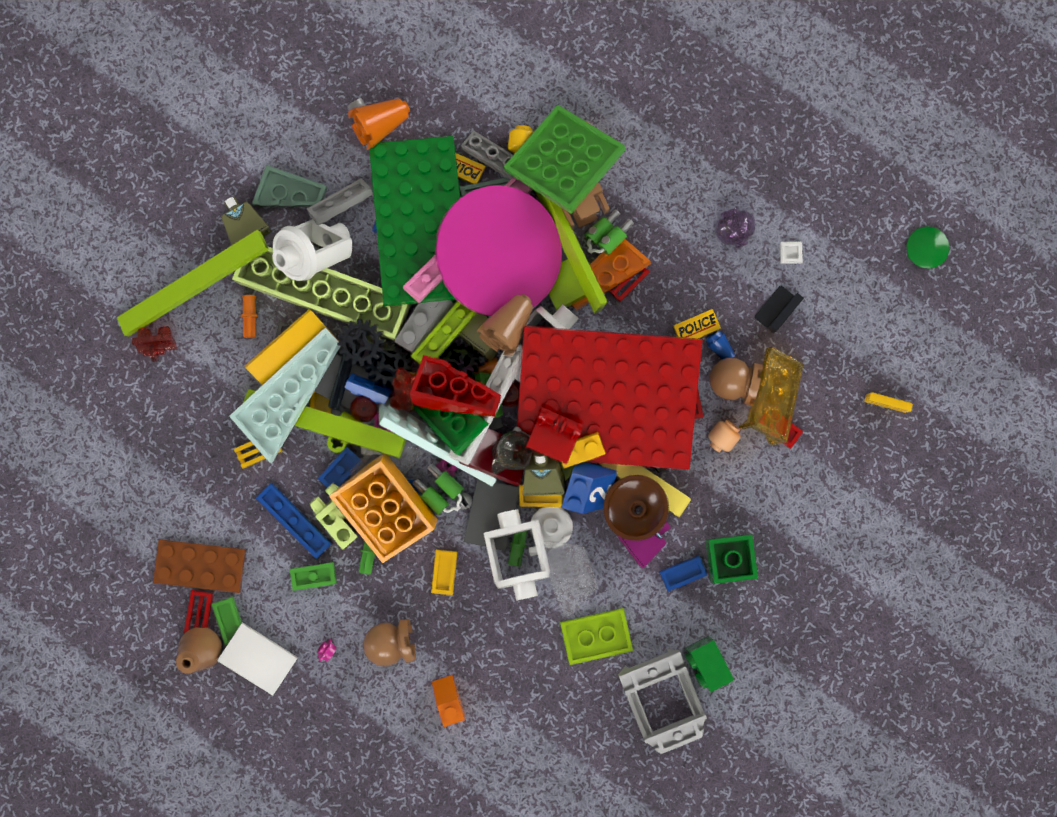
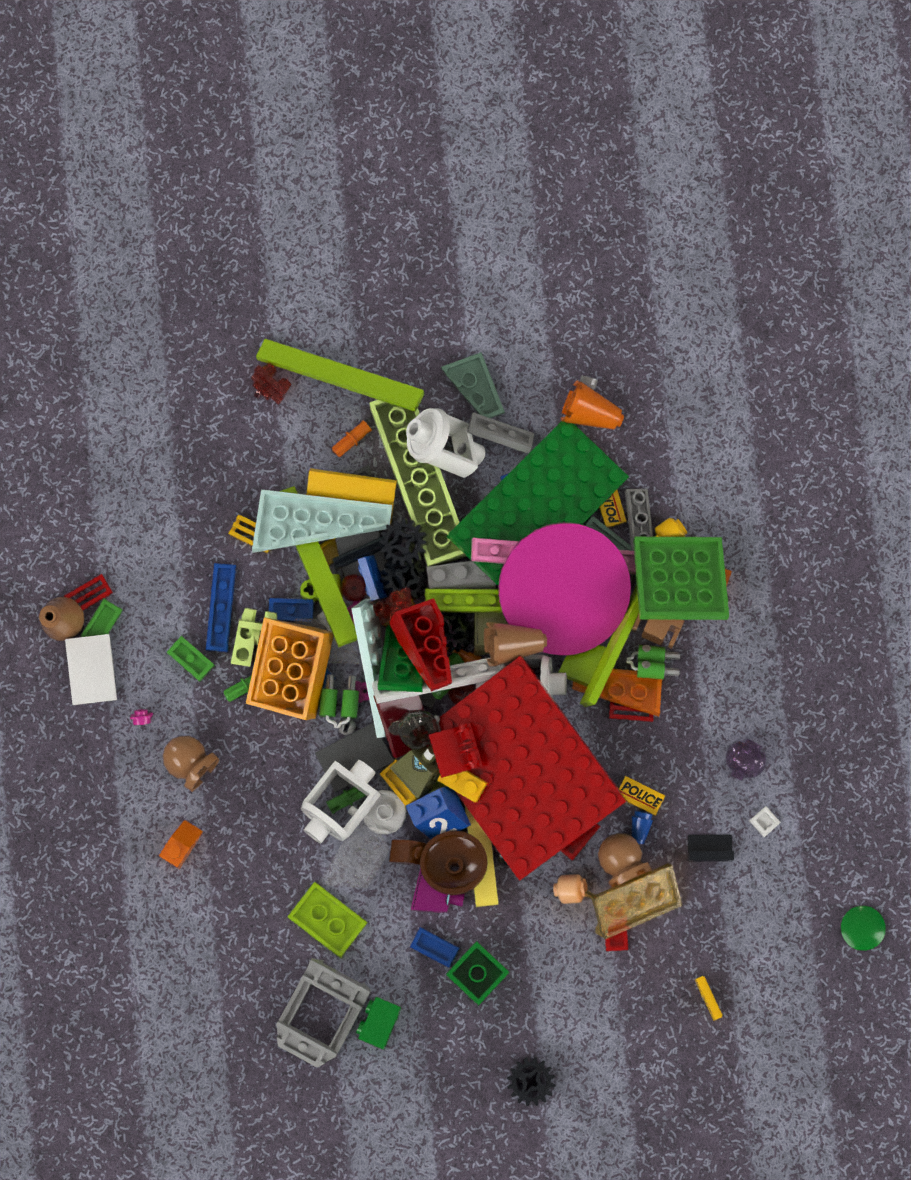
camera: 50 degrees right, 5 degrees down
dark orange plate [153,539,246,593] -> none
olive torso [221,197,272,245] -> none
yellow tile [431,550,457,595] -> none
none -> reddish brown brick [389,840,426,865]
none -> black gear [507,1057,556,1106]

